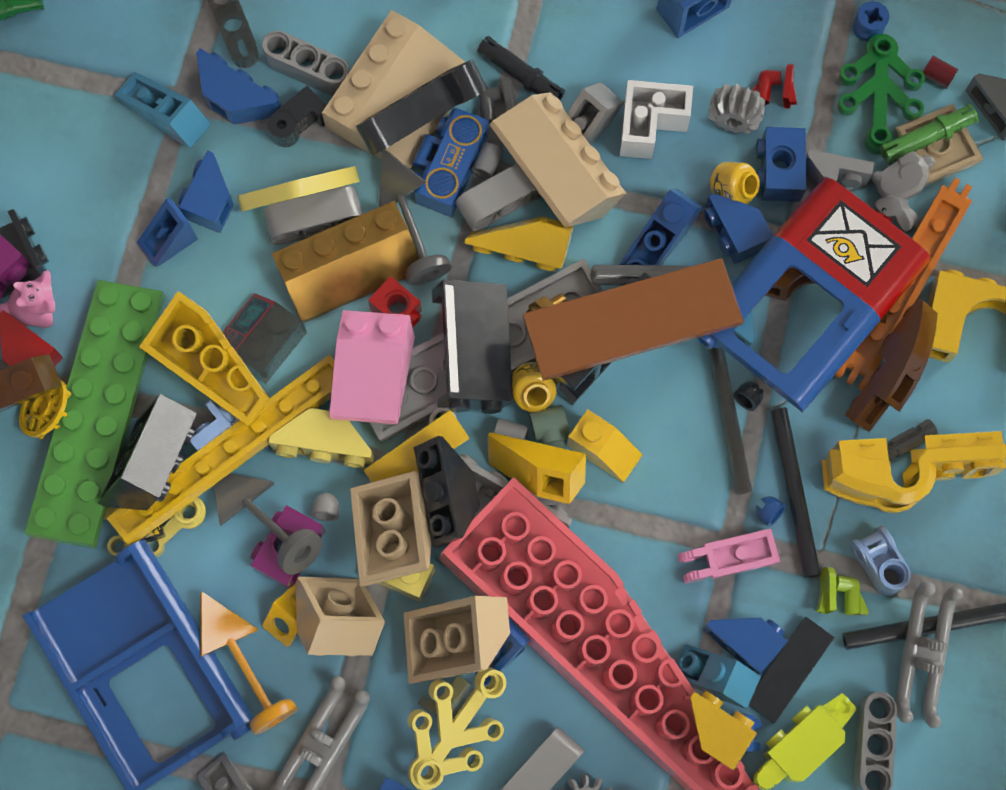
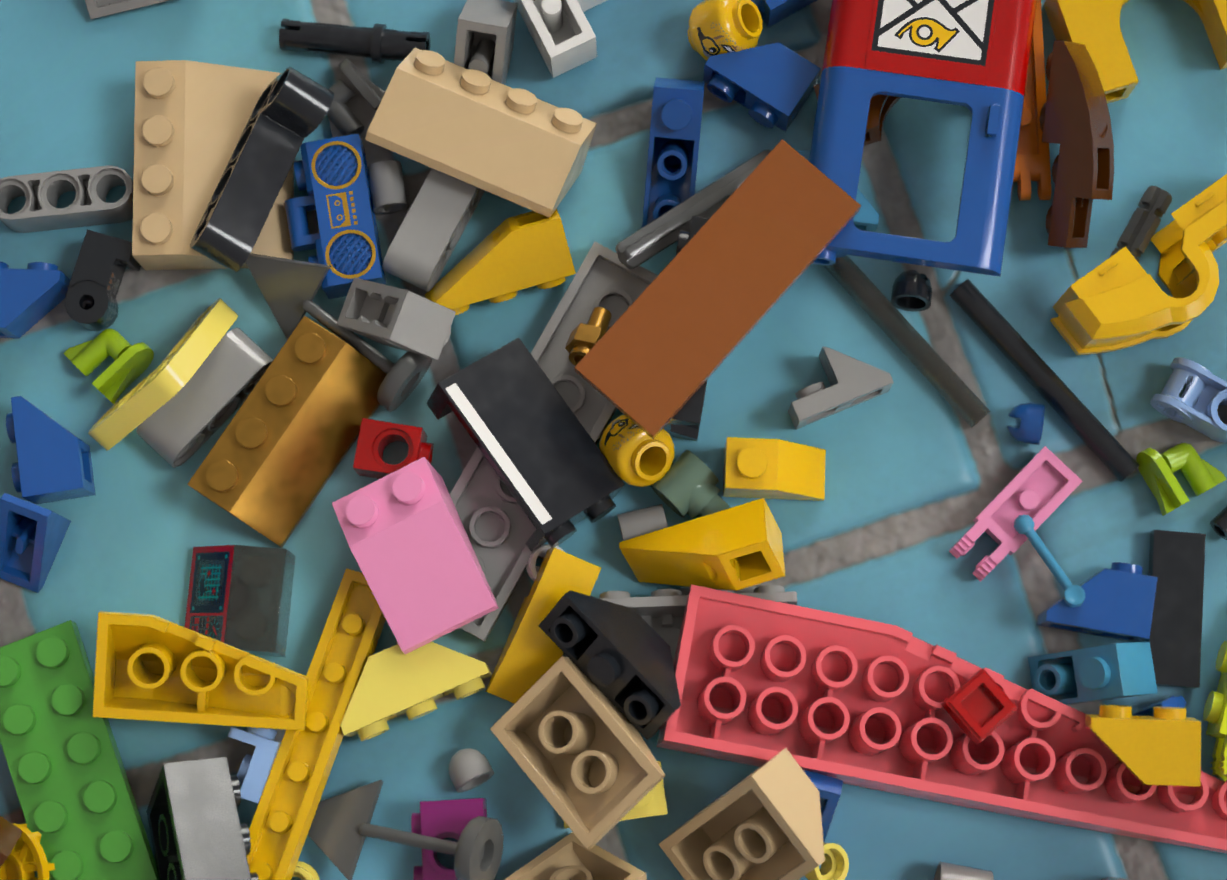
camera: 30 degrees left, 5 degrees up
none -> lime piece [63,329,154,404]
none -> light grey brick [336,277,456,360]
none -> light grey slope [788,347,894,429]
none -> red tile [941,668,1018,745]
none -> dark azure hinge [1014,514,1085,607]

